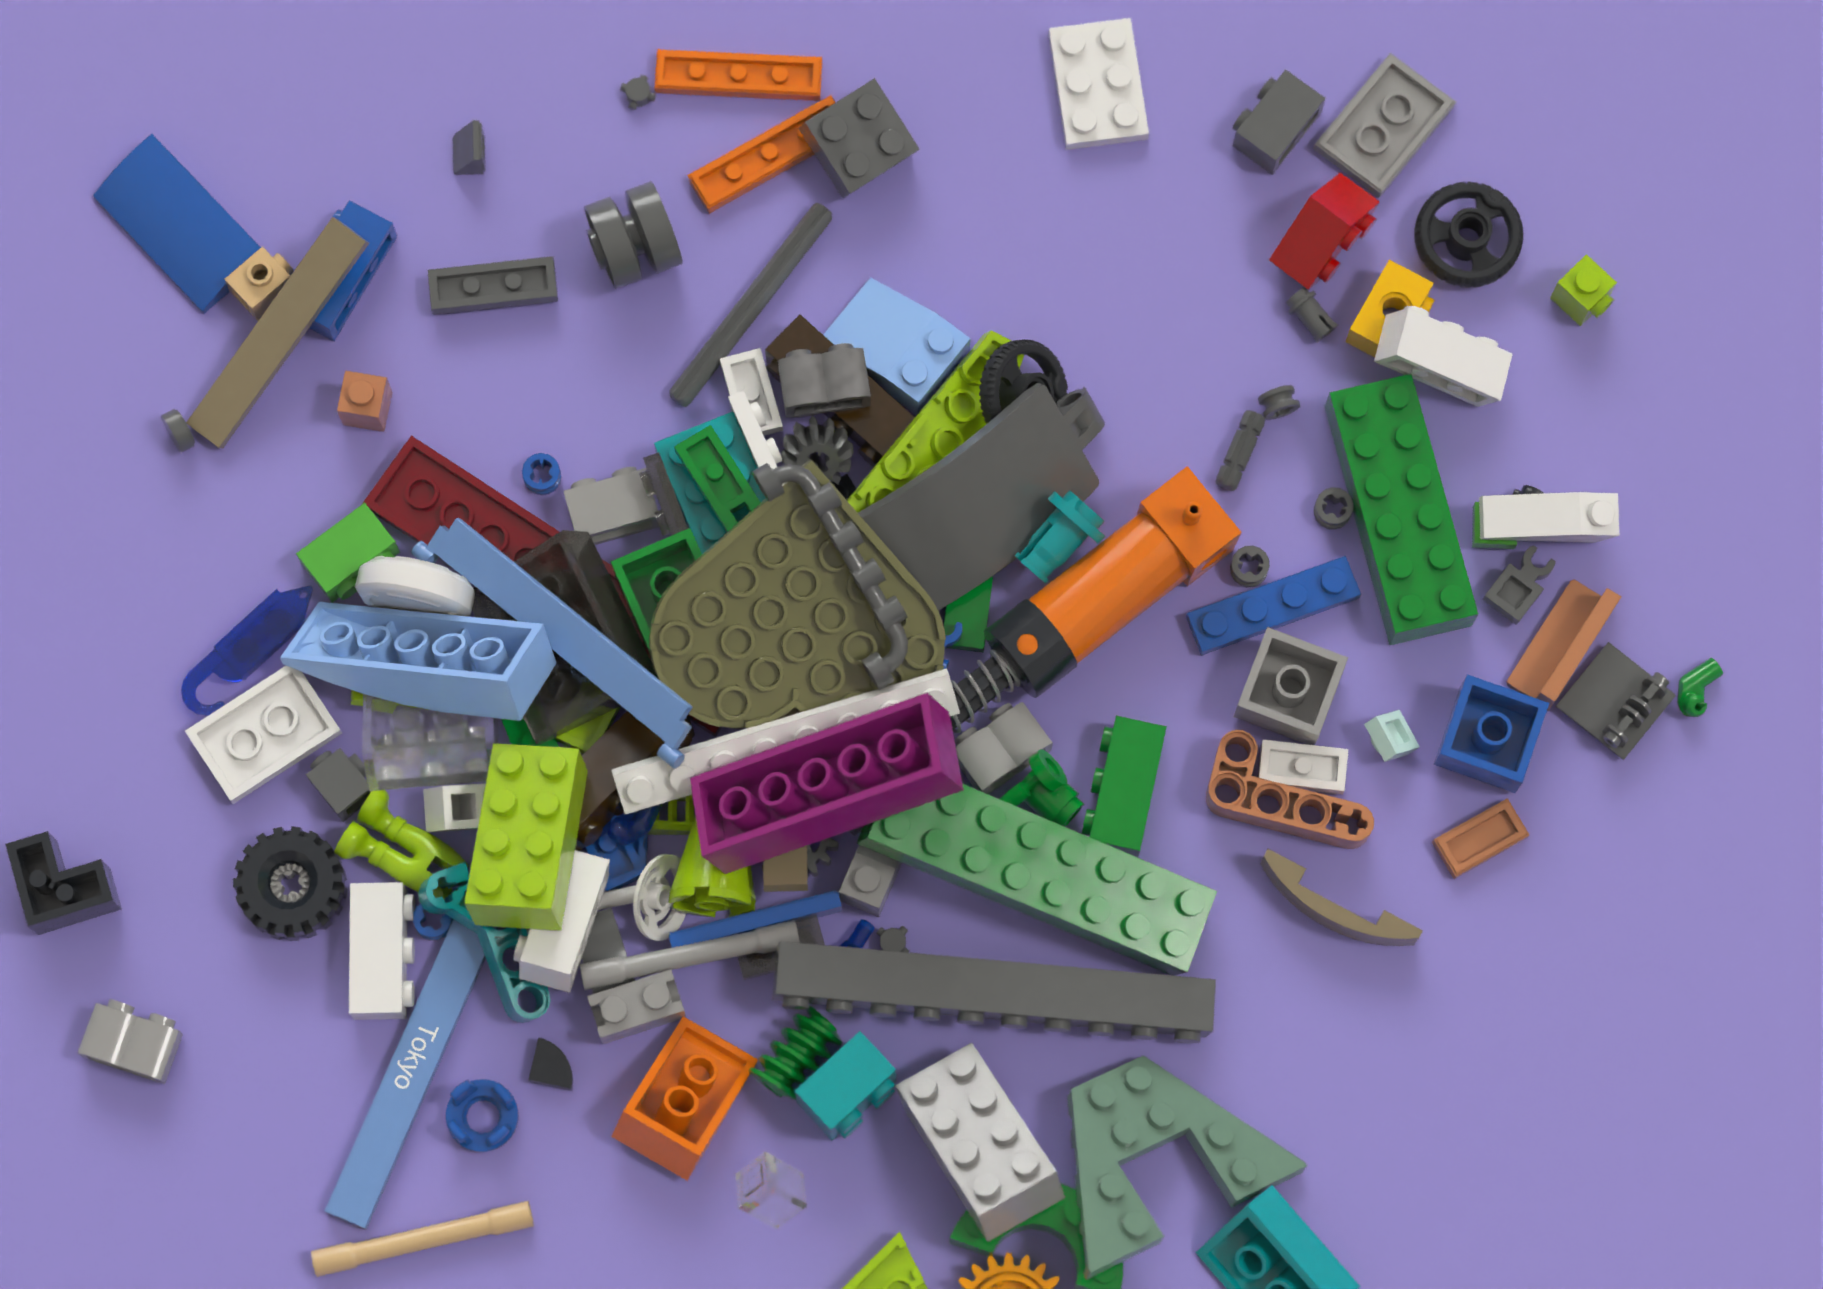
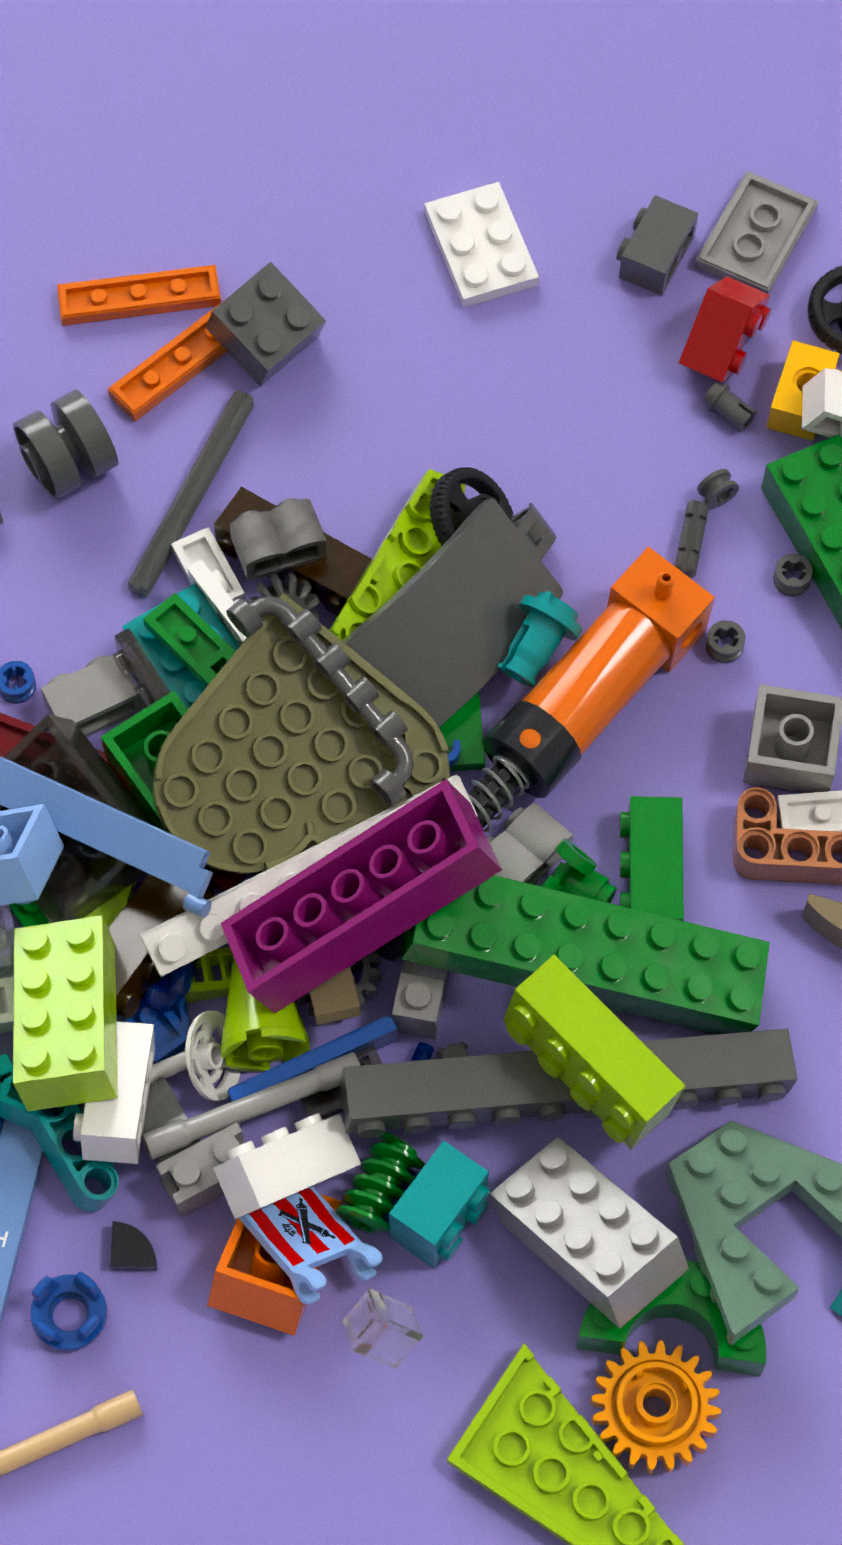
camera: 10 degrees left, 10 degrees down
dark grey piece [620,75,656,110] -> none
light blue slope [823,277,971,416] -> none
blue plate [1186,556,1361,656] -> none
none -> white brick [213,1113,361,1219]
none -> light blue flag [239,1186,382,1305]
none -> lime brick [503,955,686,1150]

